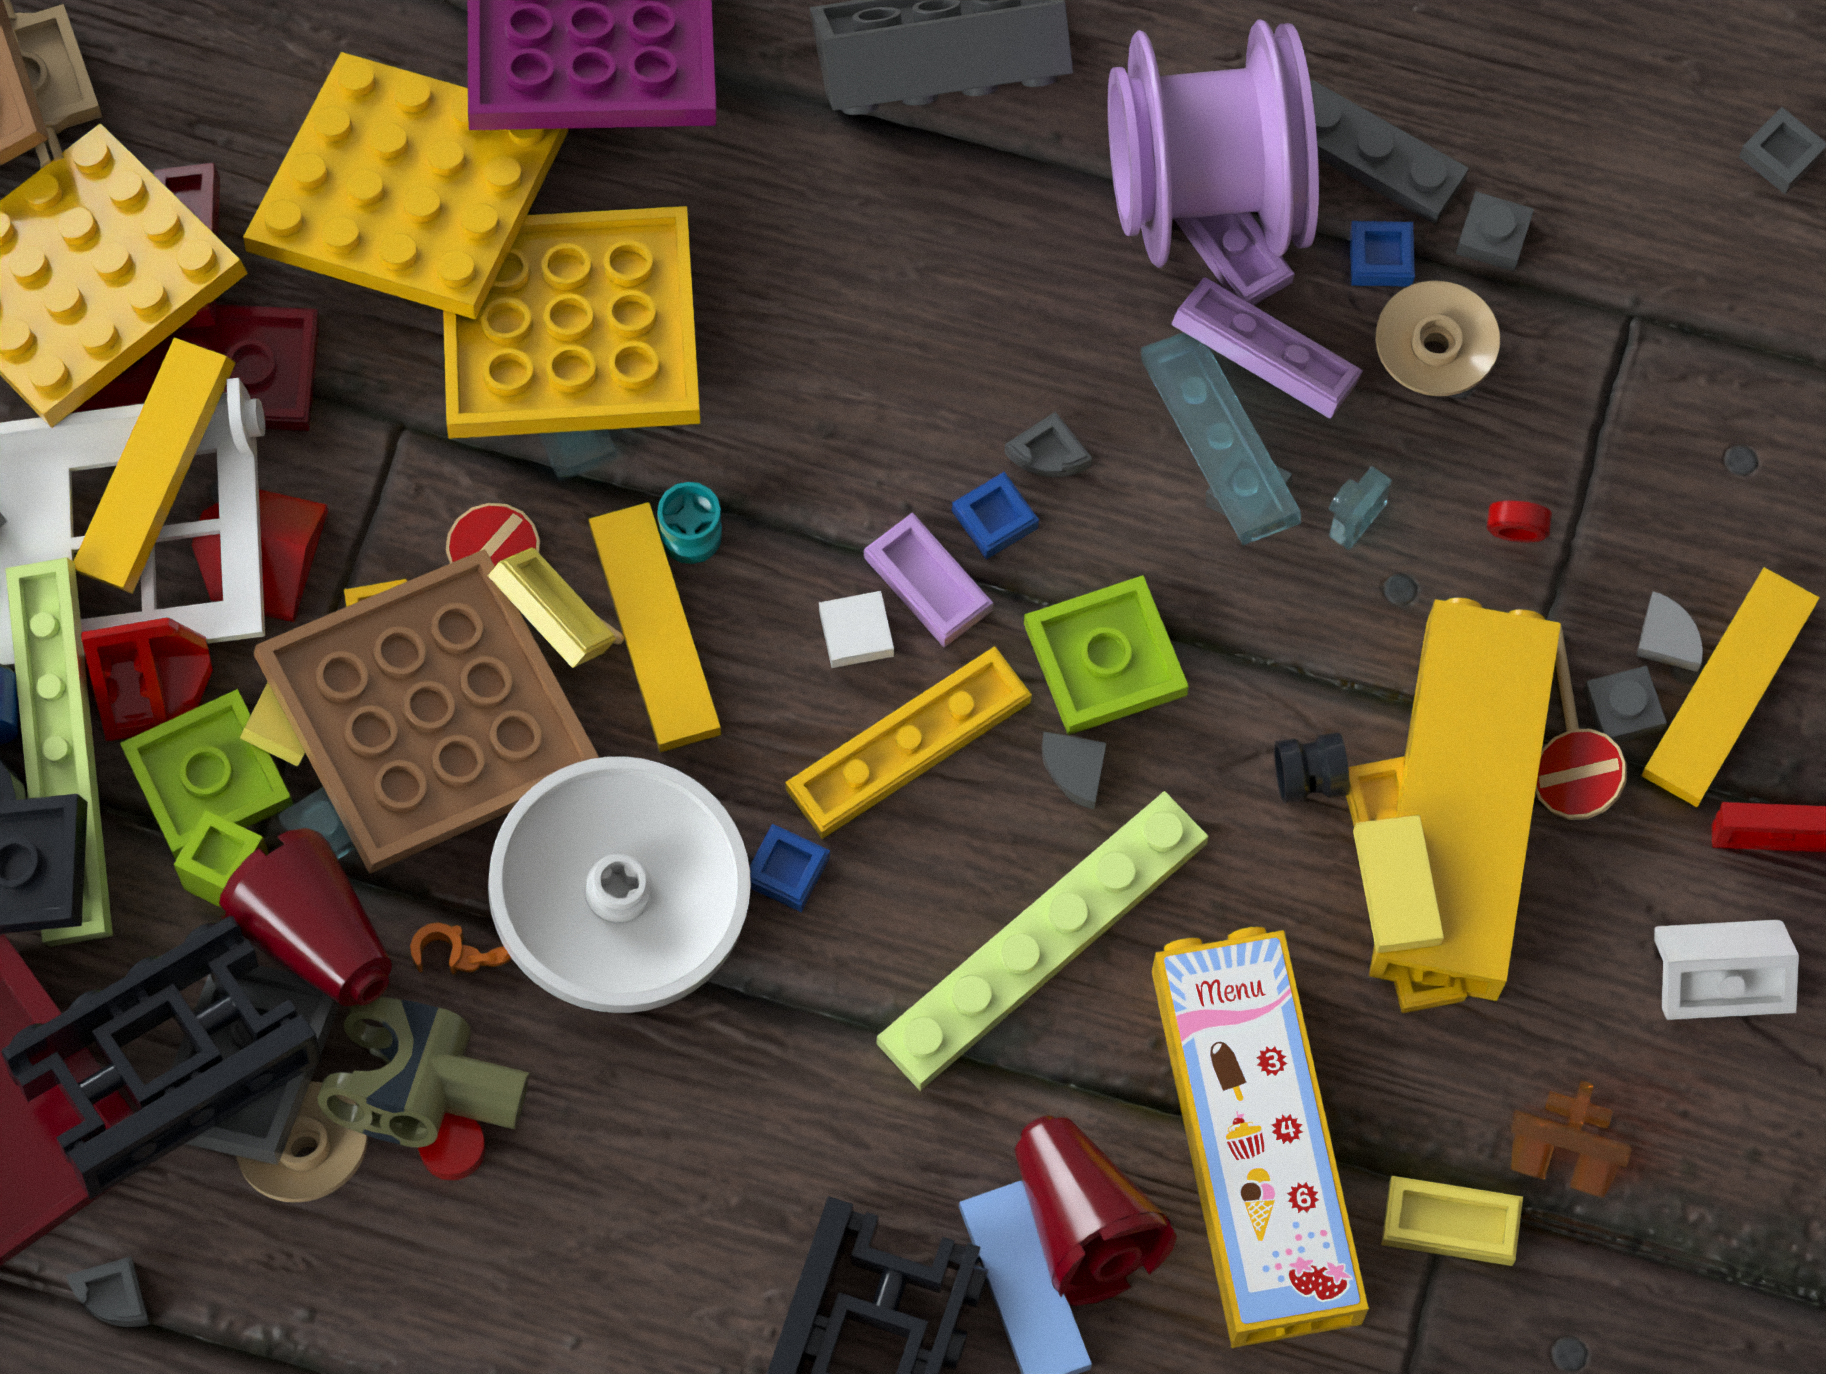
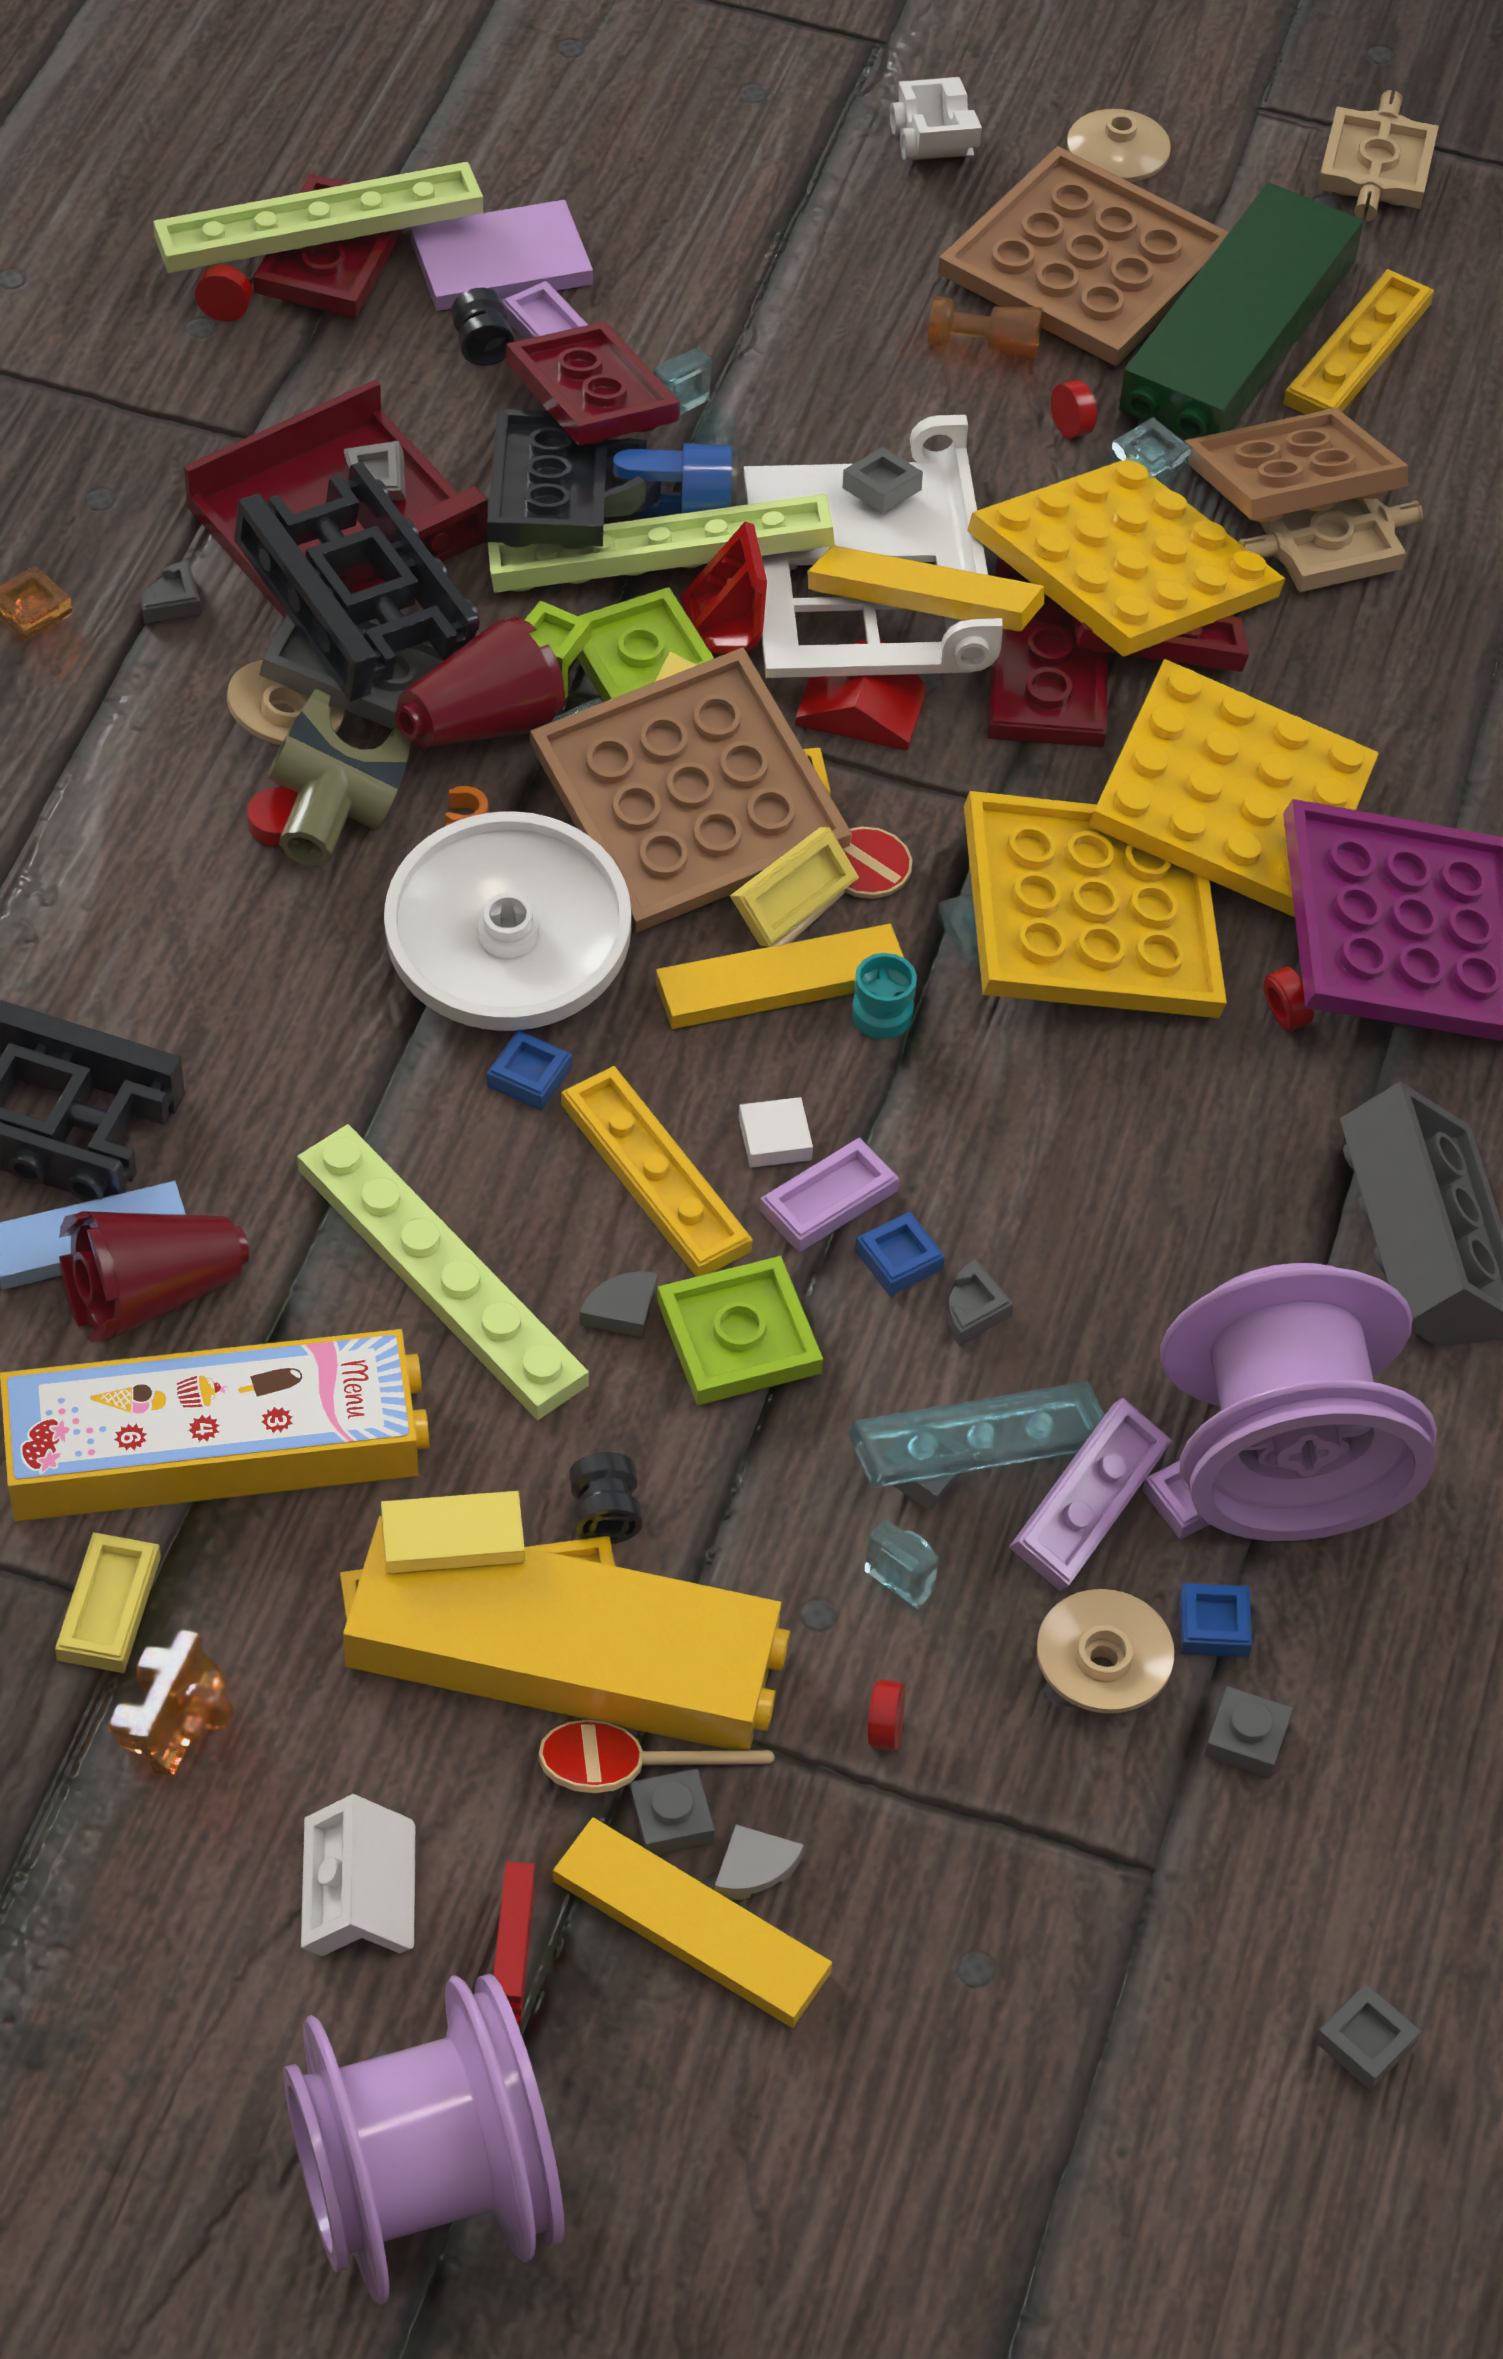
camera: 90 degrees right, 15 degrees down
dark grey plate [1310,80,1469,225] -> none
none -> red tile [1263,966,1314,1031]

